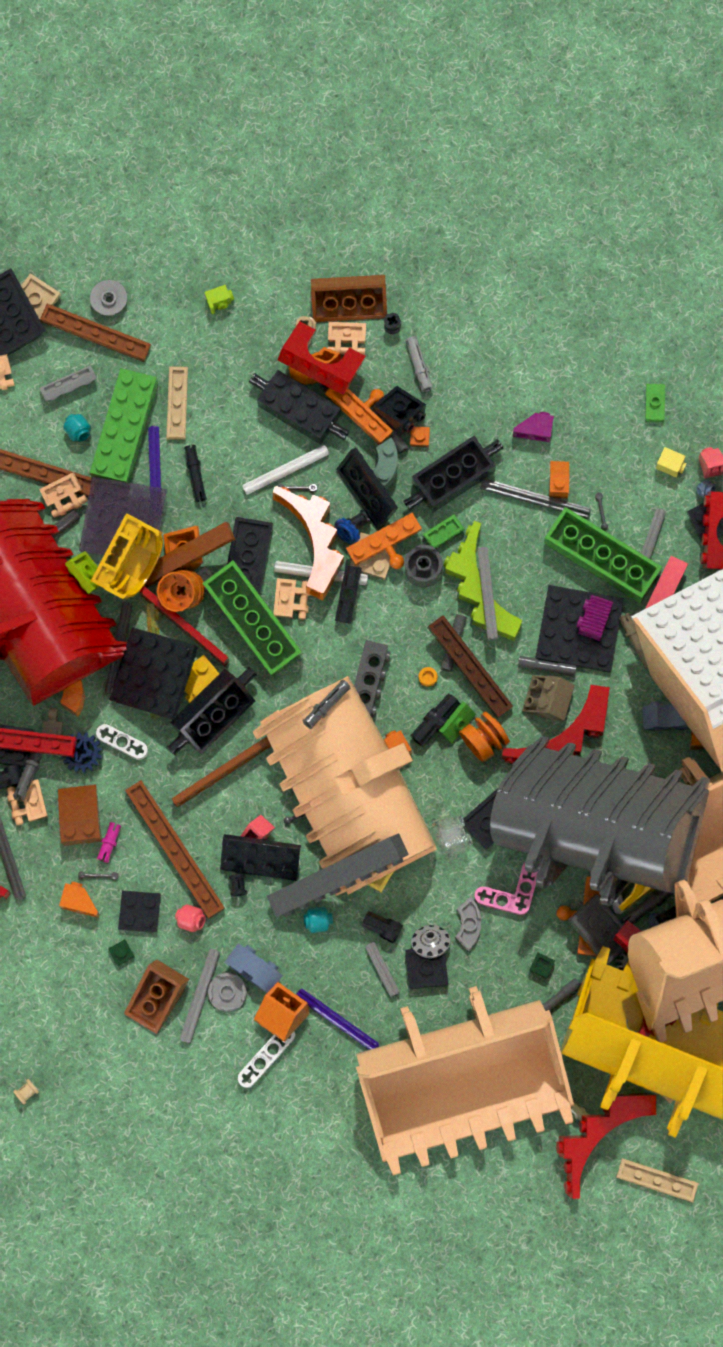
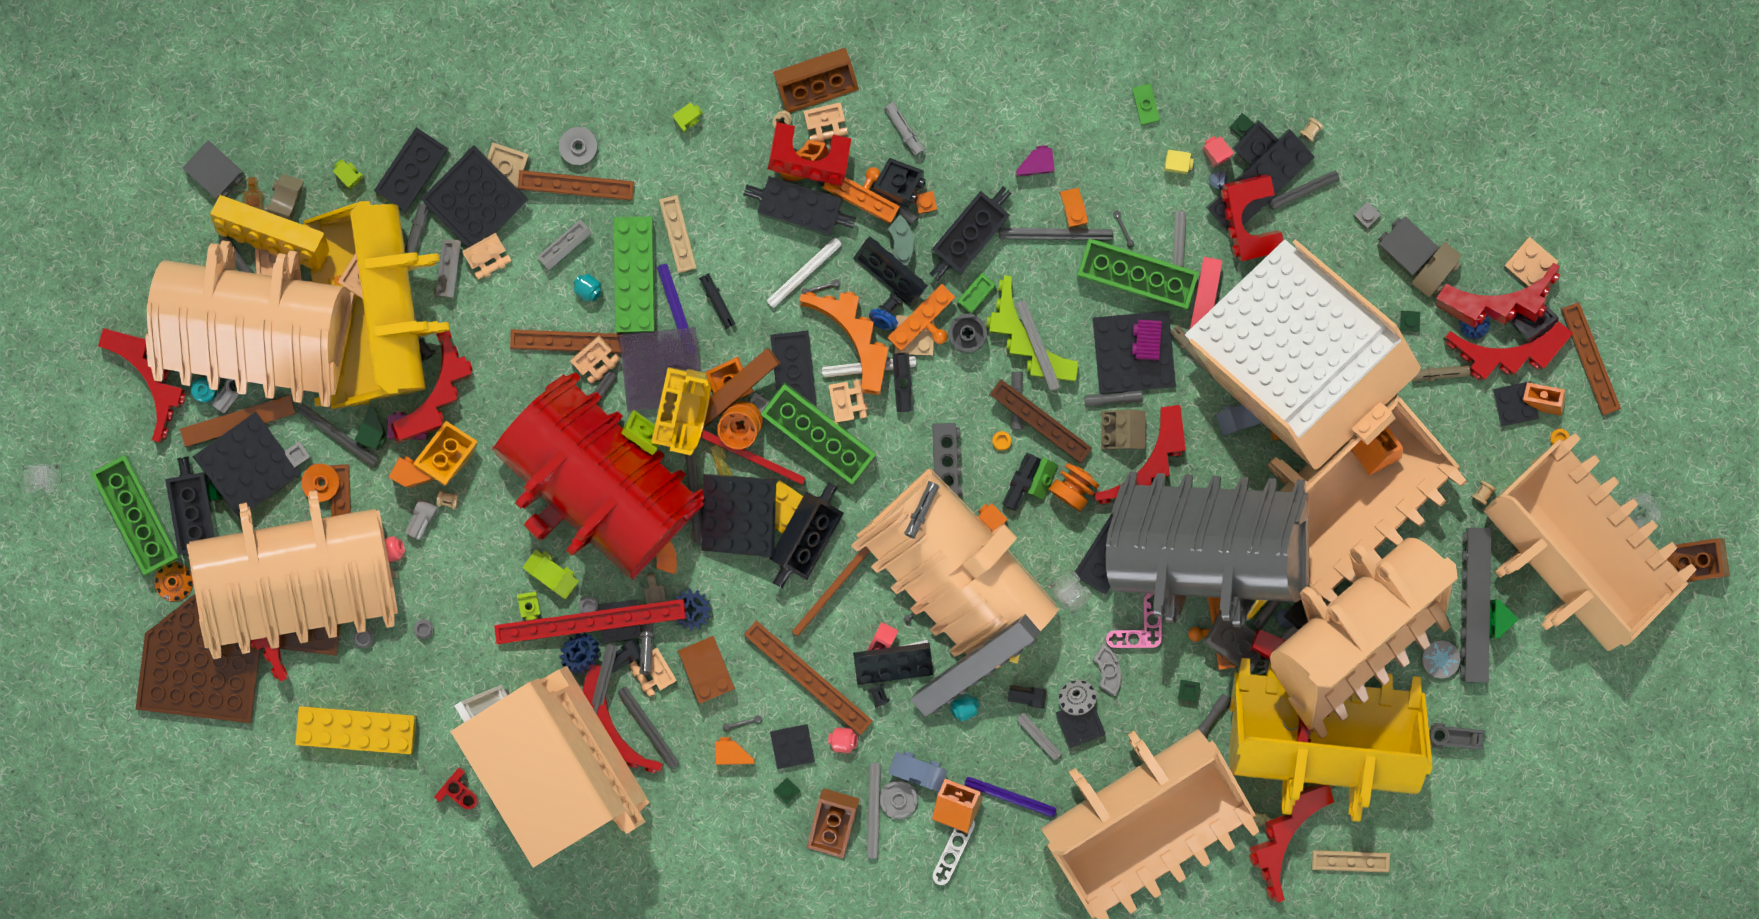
camera: 25 degrees left, 10 degrees up
white beam [96,724,148,760] -> none
dark pink pin [97,822,121,863] -> none
black bush [384,313,401,334] -> none

